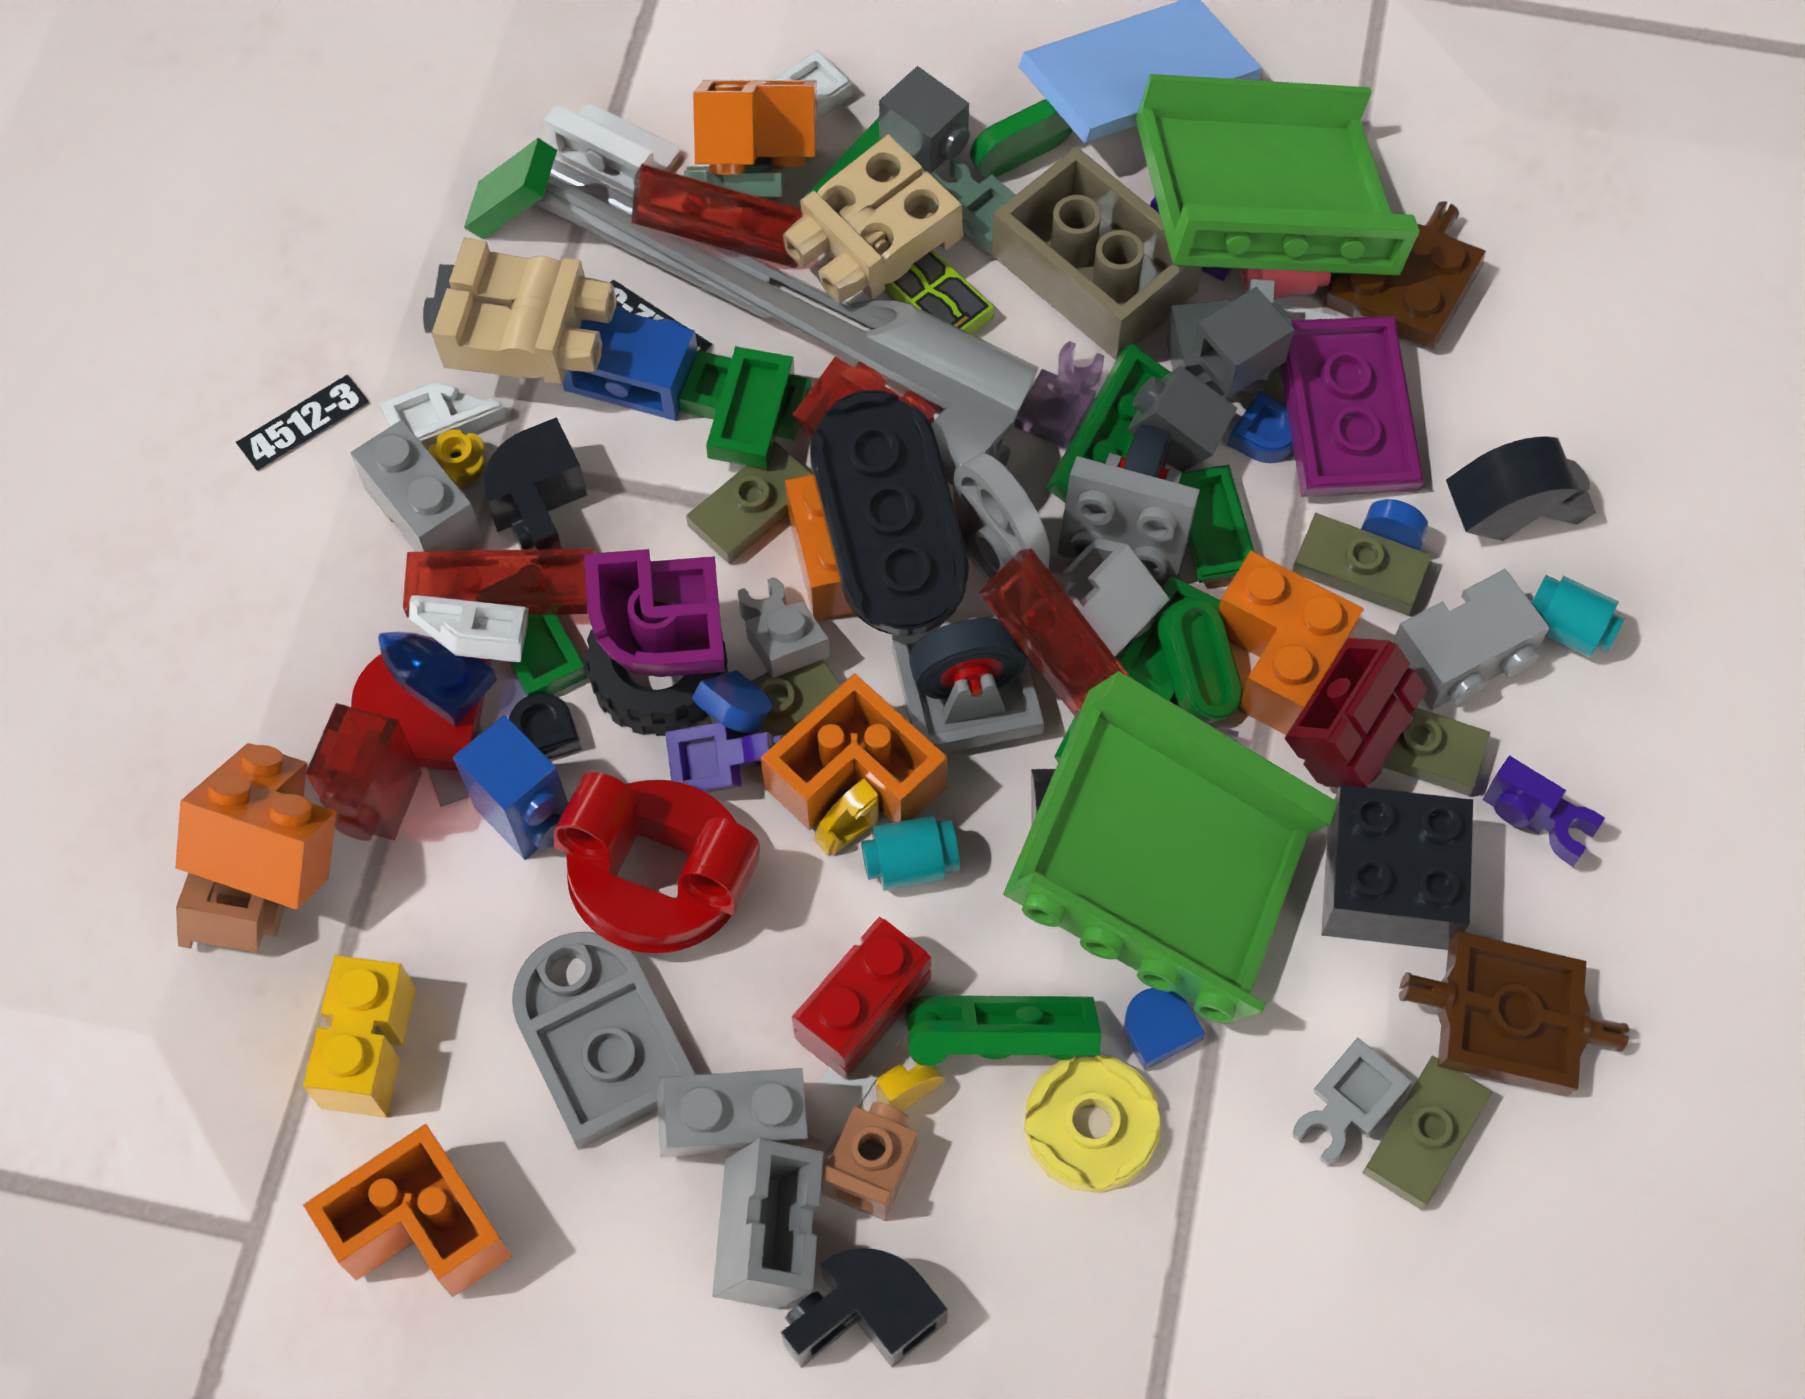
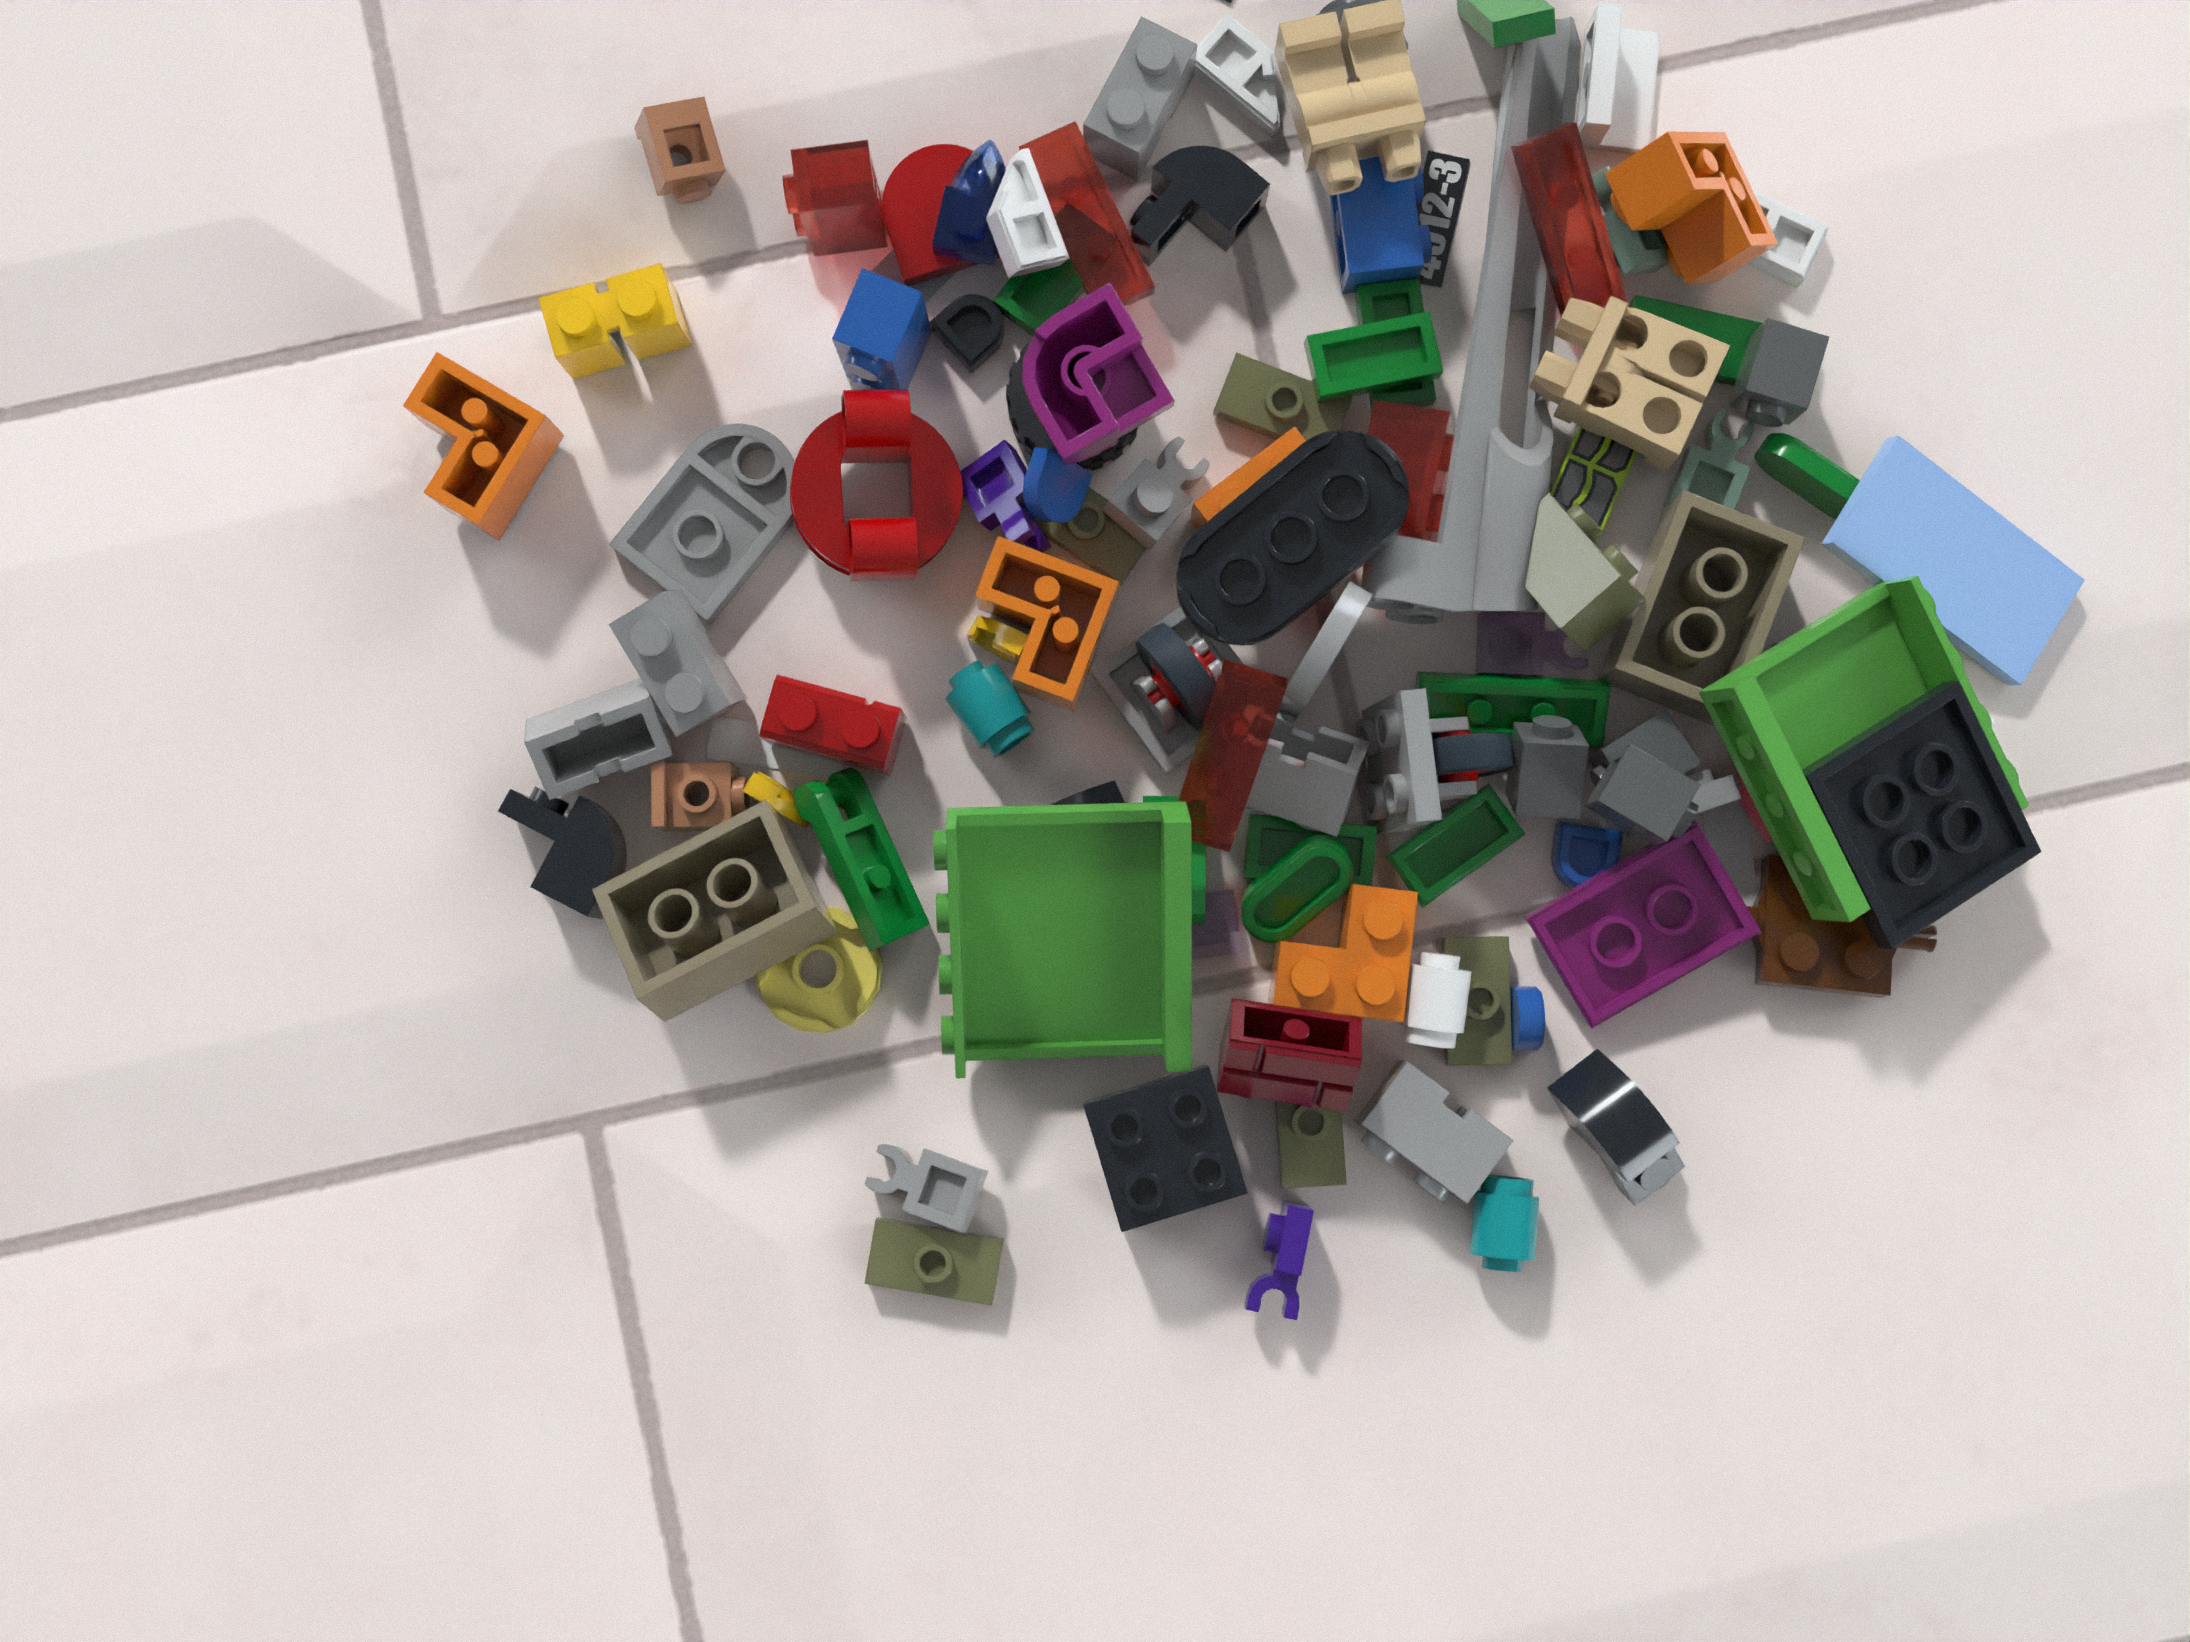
camera: 65 degrees right, 20 degrees up
orange brick [175,743,336,910] -> none
yellow plate [428,429,486,487] -> none
blue tile [1124,988,1205,1070] -> none
reddish brown plate [1399,931,1629,1096] -> none
none -> dark tan brick [592,799,838,1022]
none -> white brick [1399,952,1472,1049]
none -> slope [1525,493,1646,652]
none -> black plate [1802,681,2042,949]

